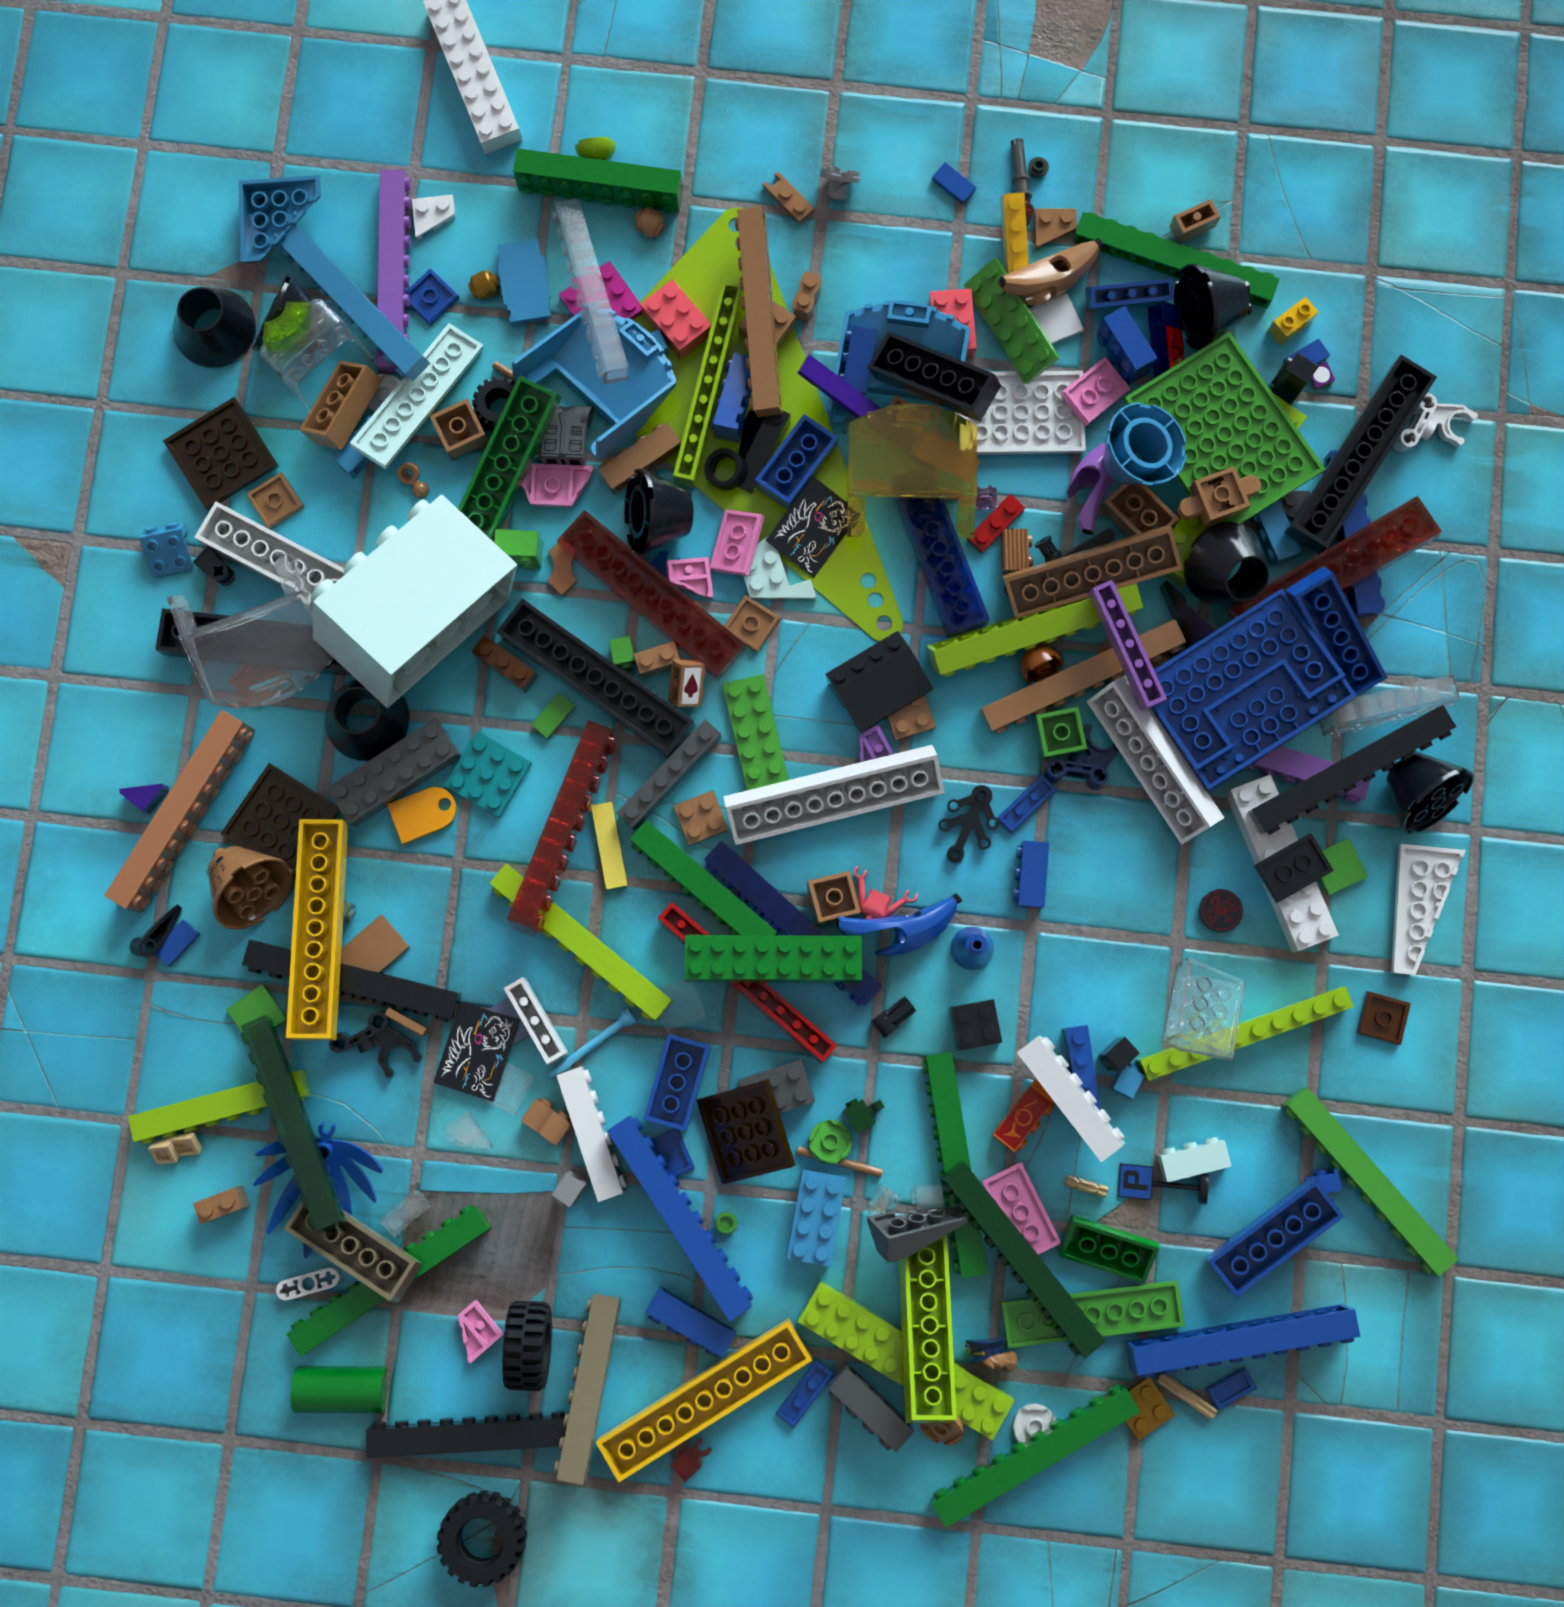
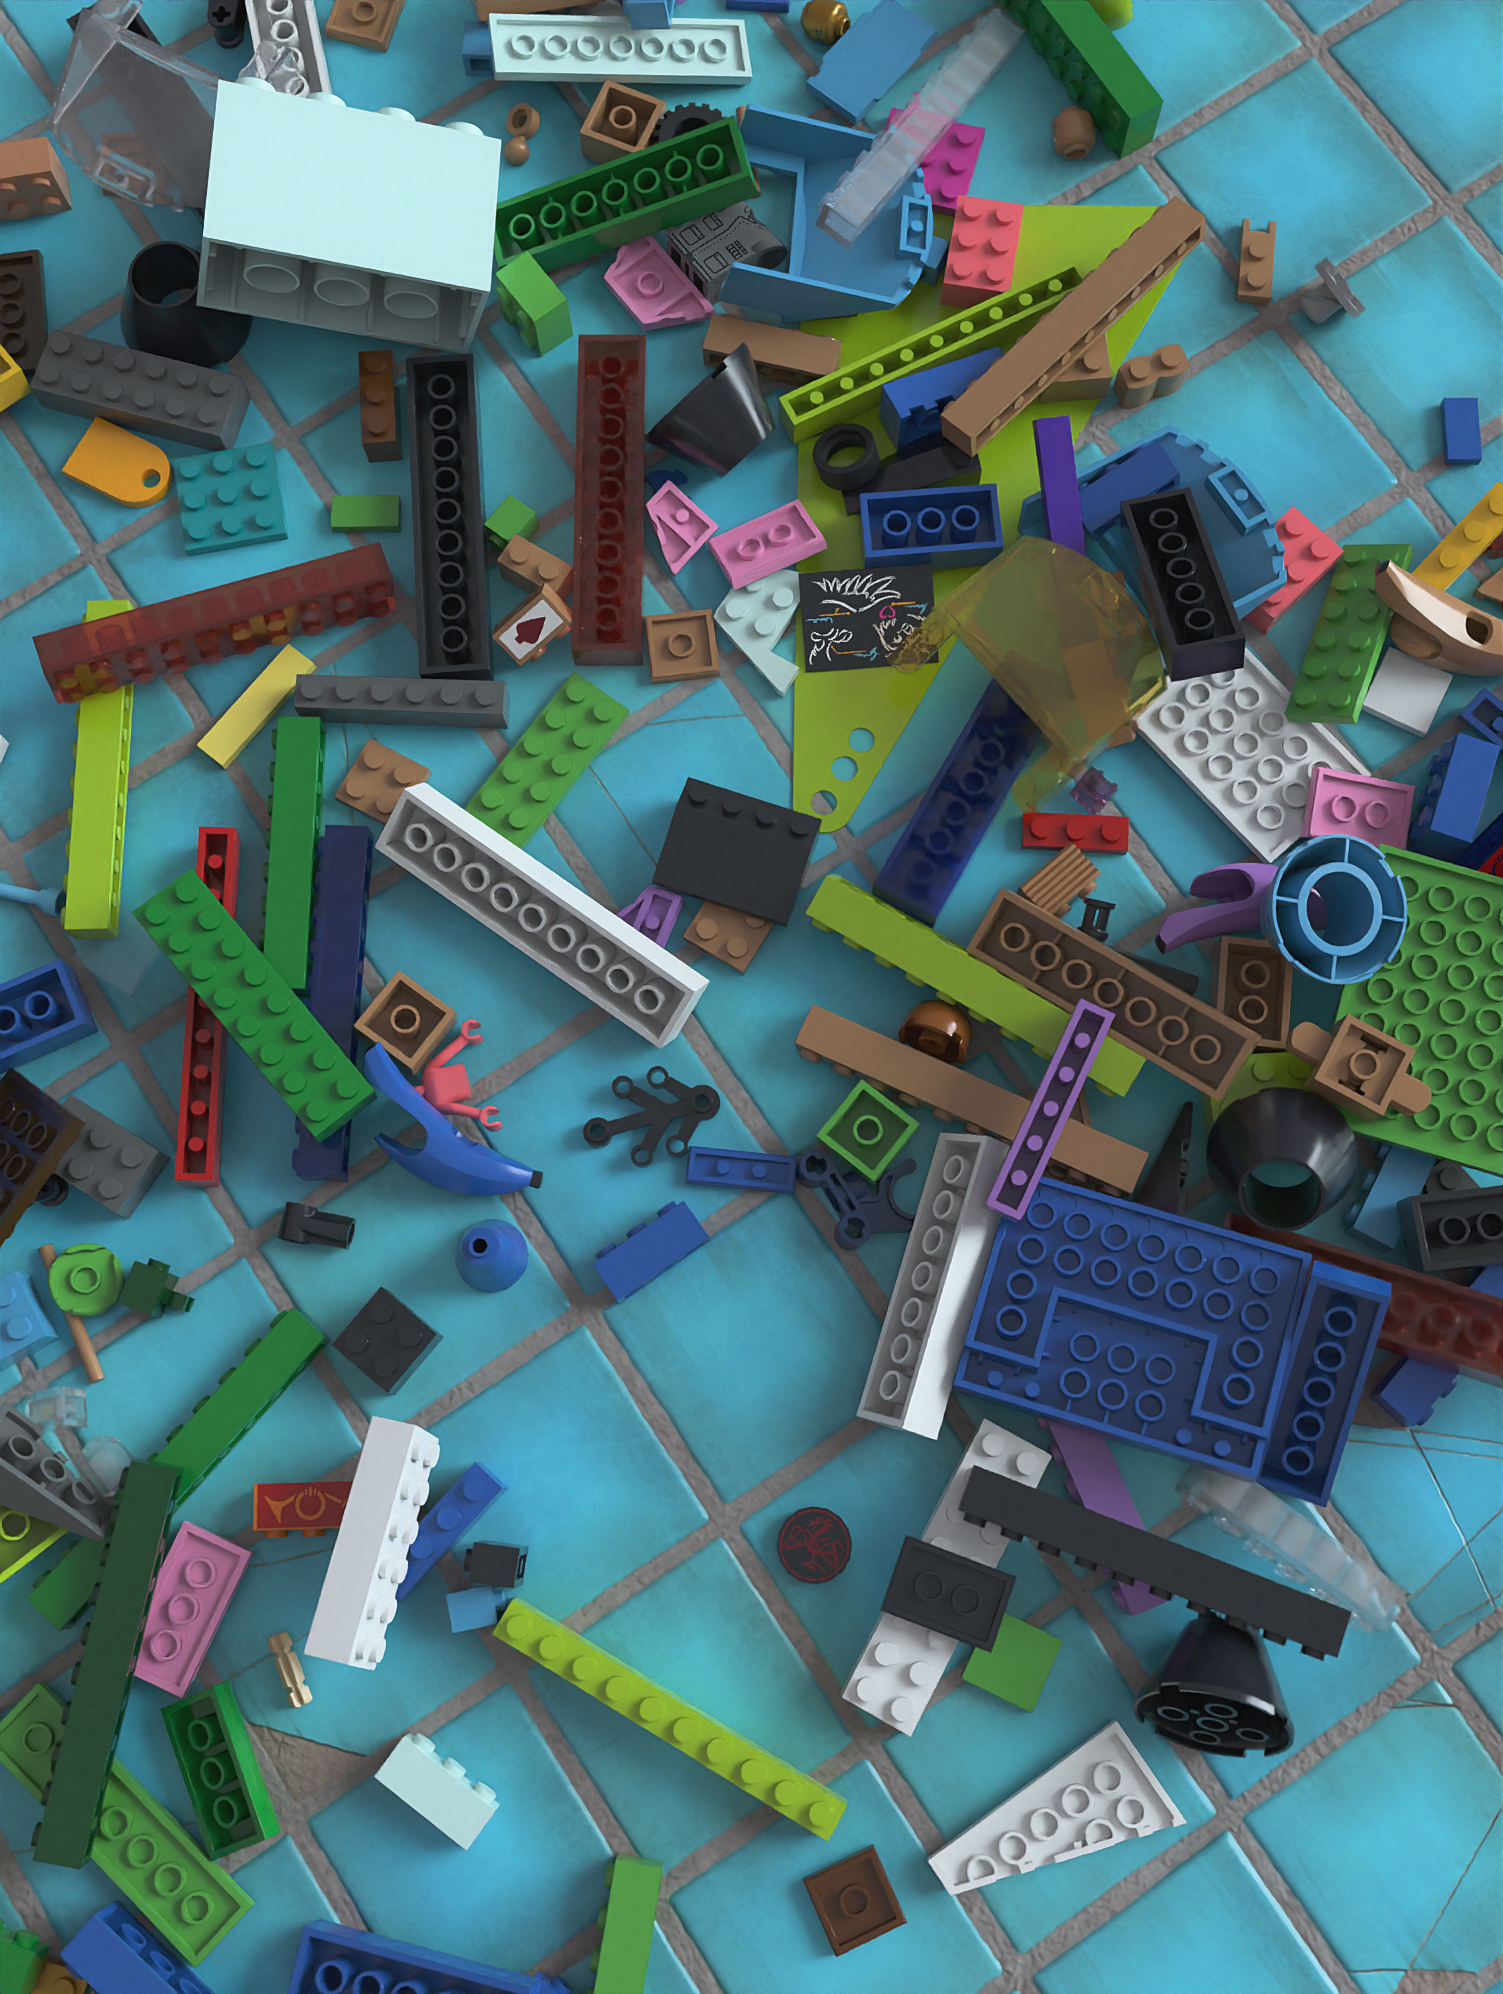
camera: 50 degrees right, 5 degrees down
medium nougat tile [547,538,578,597] -> none
piece [1118,1163,1209,1205] -> none
clear slope [1161,957,1246,1061] -> none

